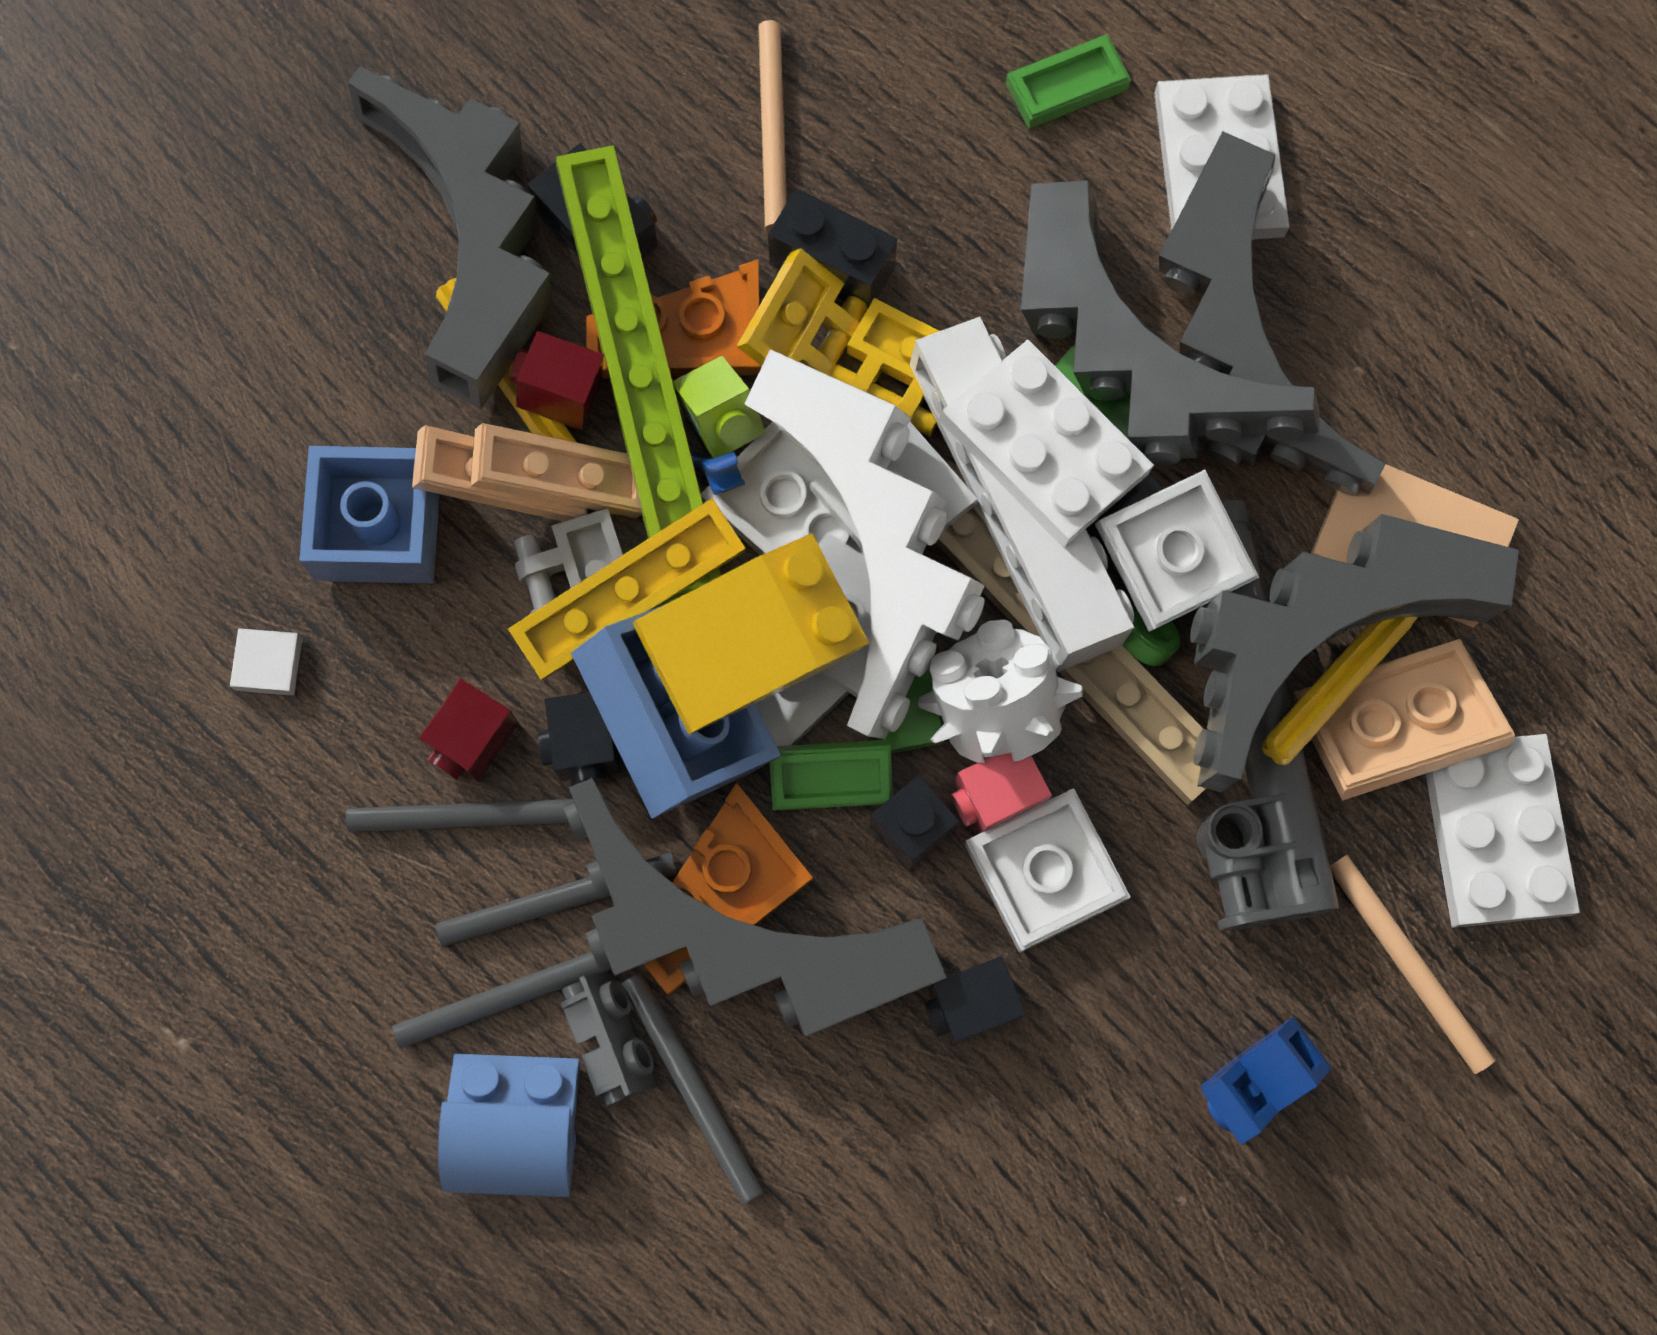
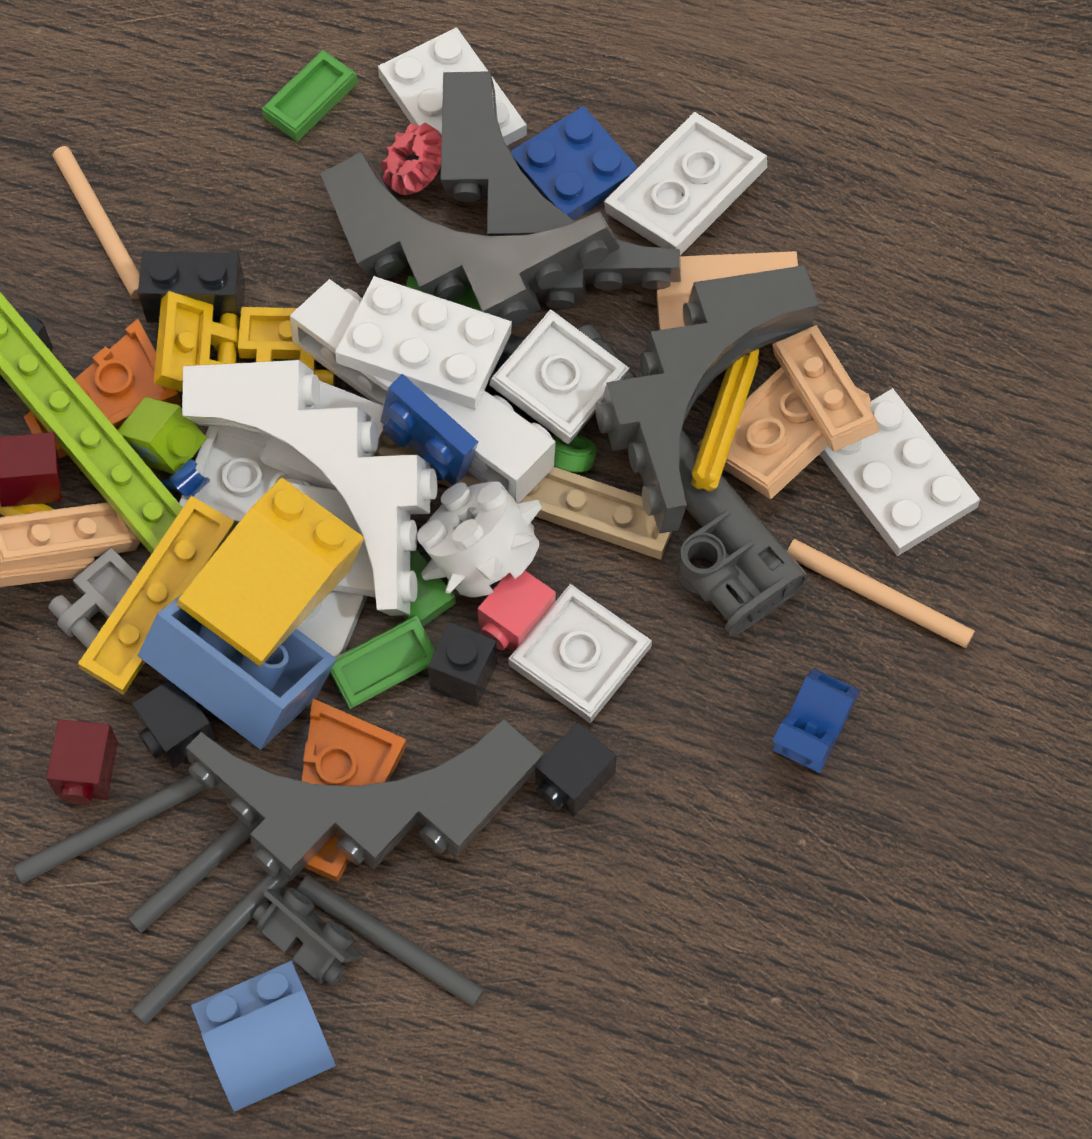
camera: 25 degrees left, 10 degrees down
none -> coral gear [380,123,442,195]
none -> blue plate [380,374,479,486]
none -> blue plate [510,106,638,220]
none -> white plate [604,112,767,255]
none -> light nougat tile [772,325,879,452]

